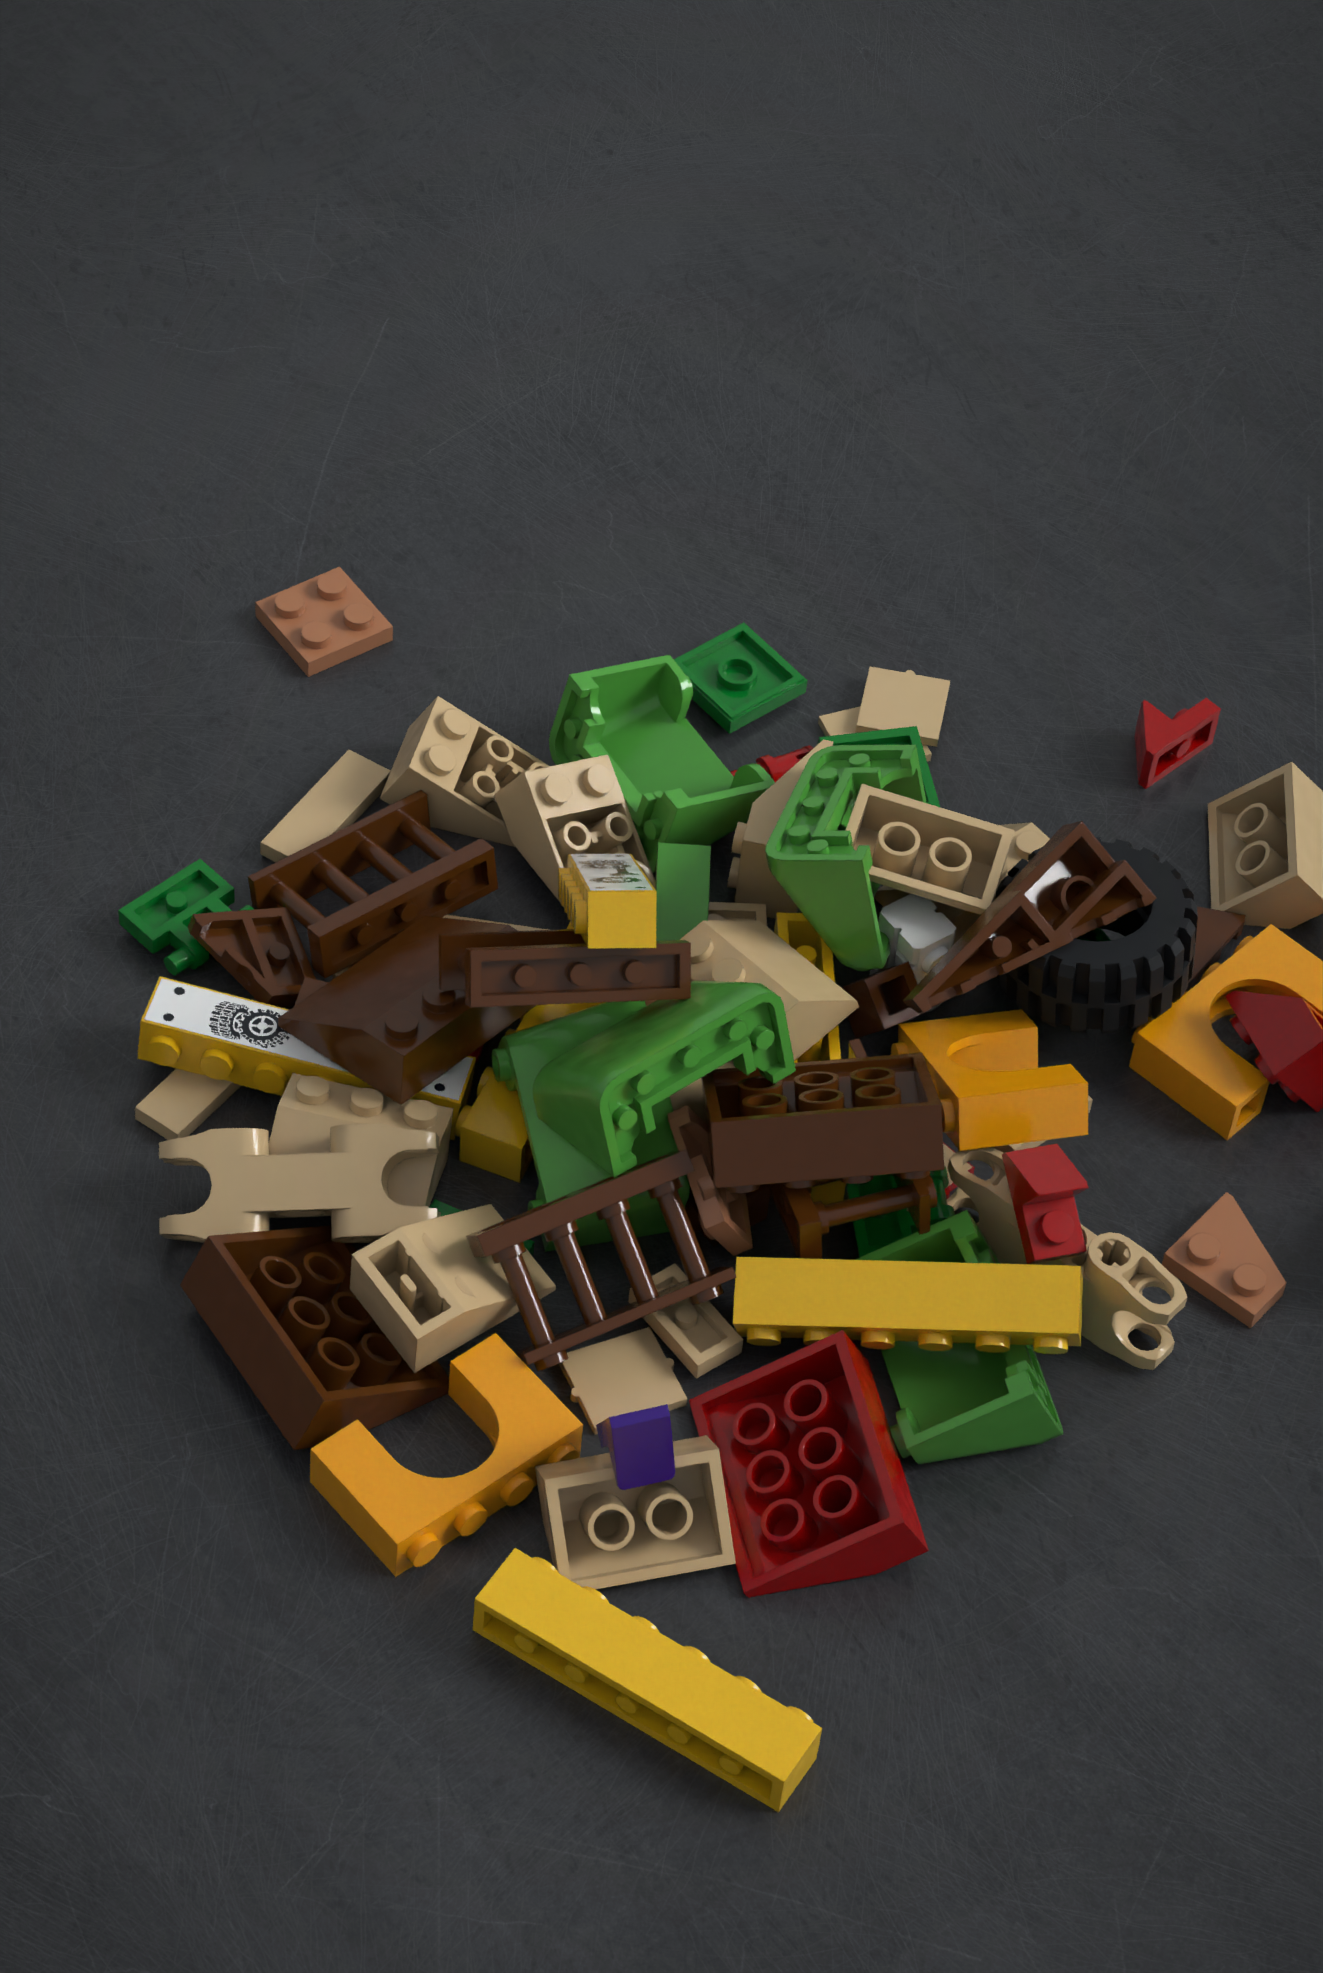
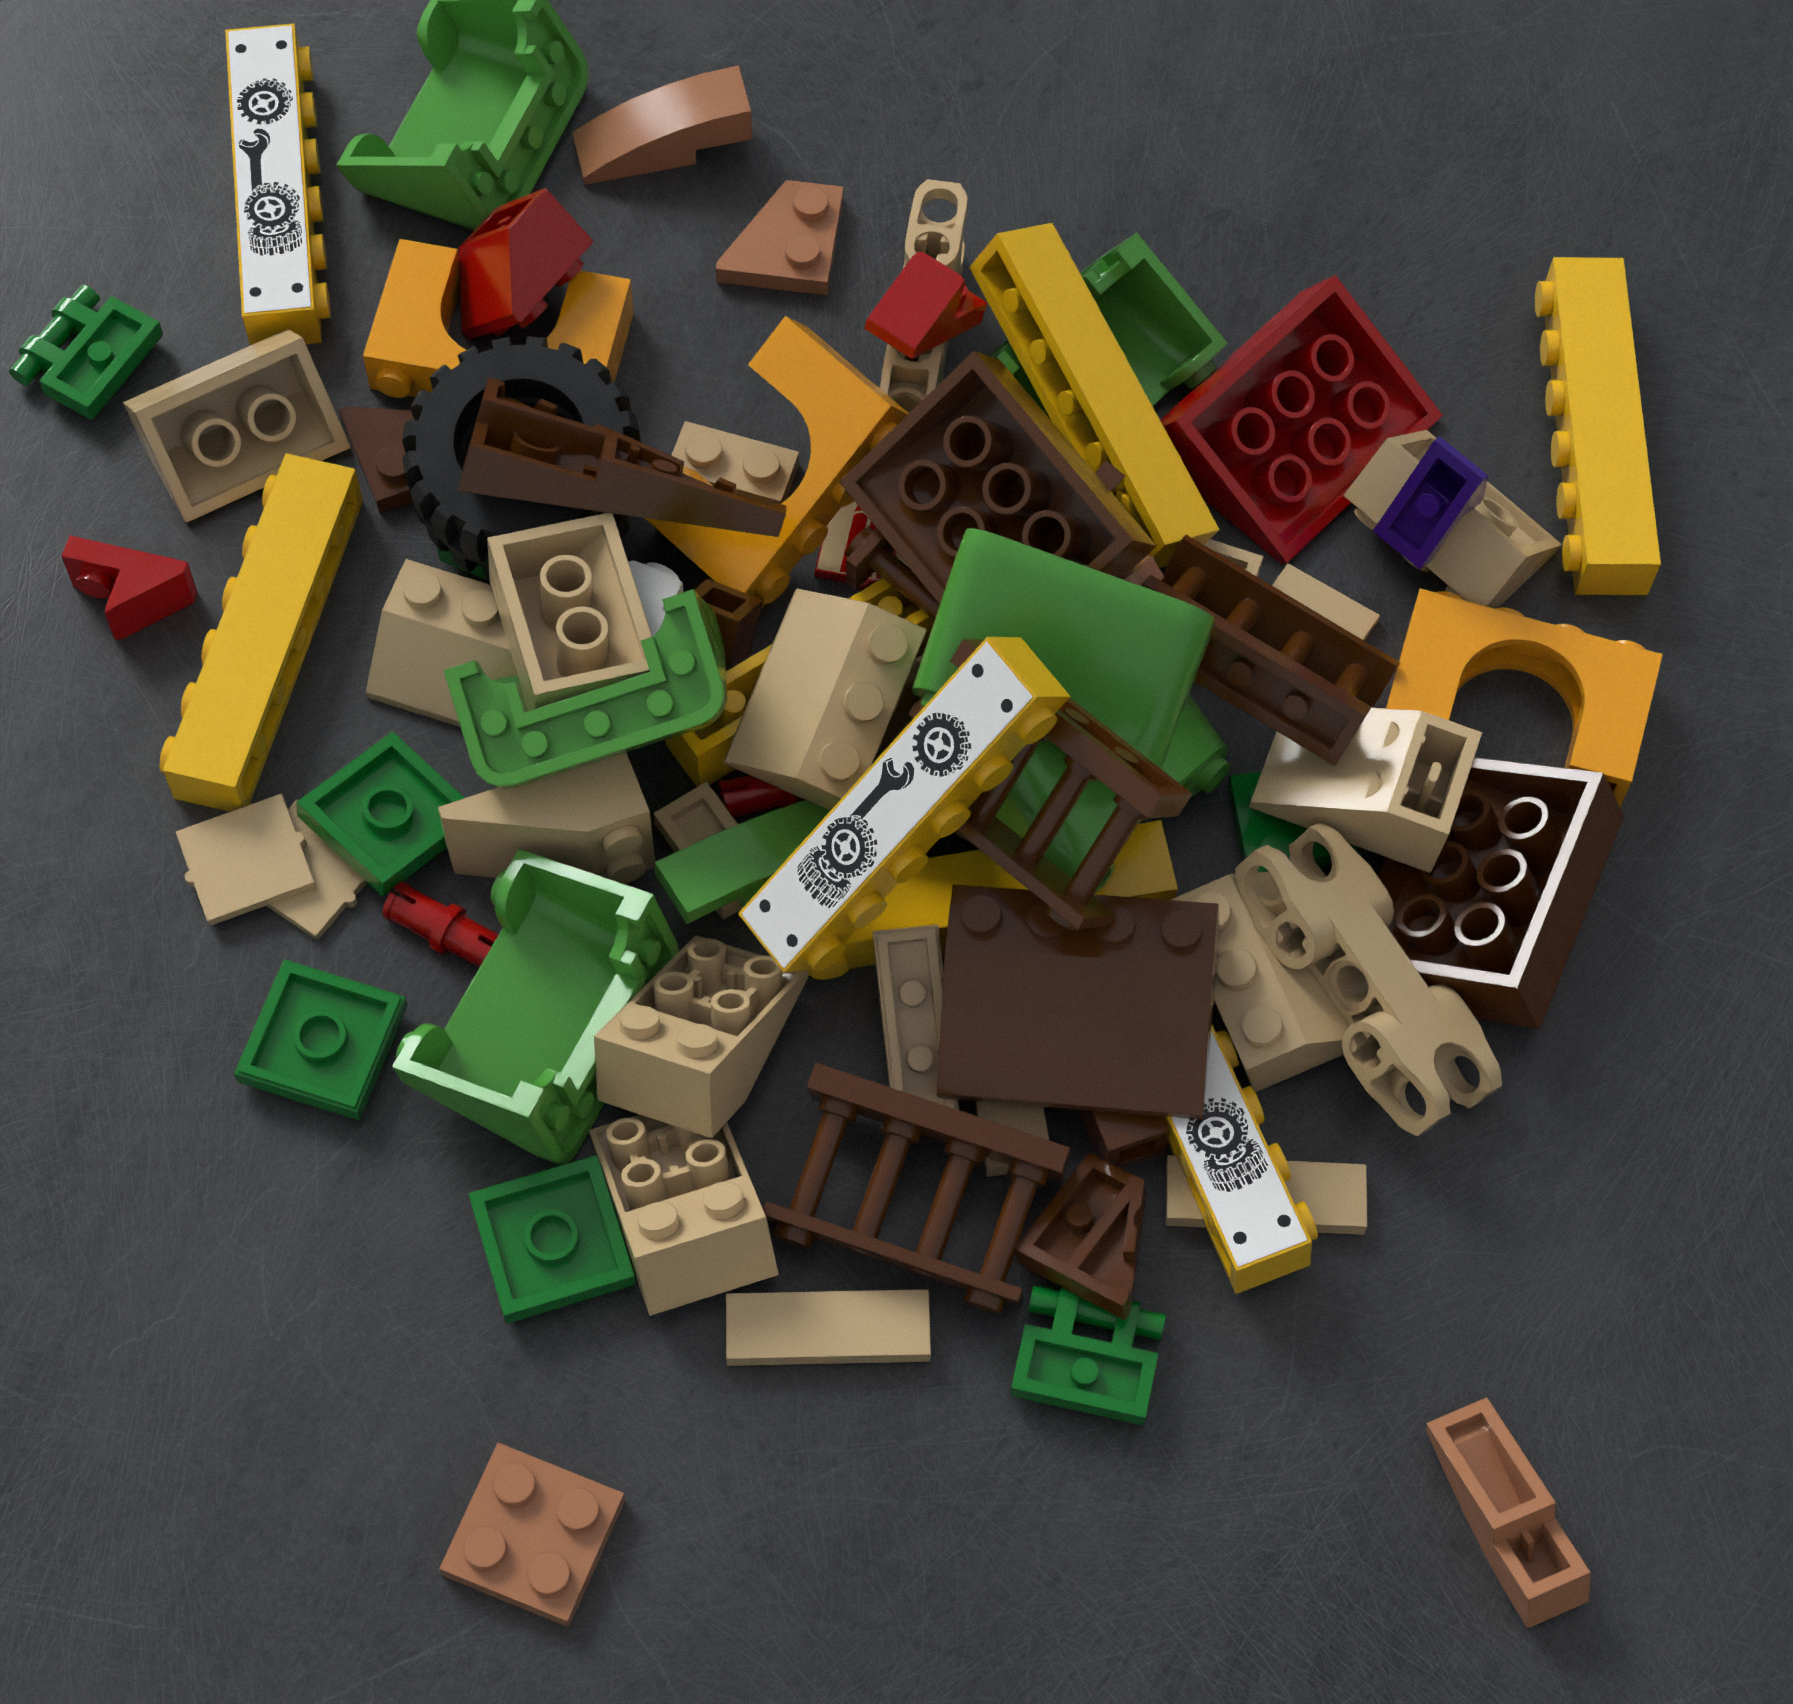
camera: 120 degrees left, 15 degrees up
none -> yellow brick [159,453,363,812]
none -> green plate [468,1155,636,1324]

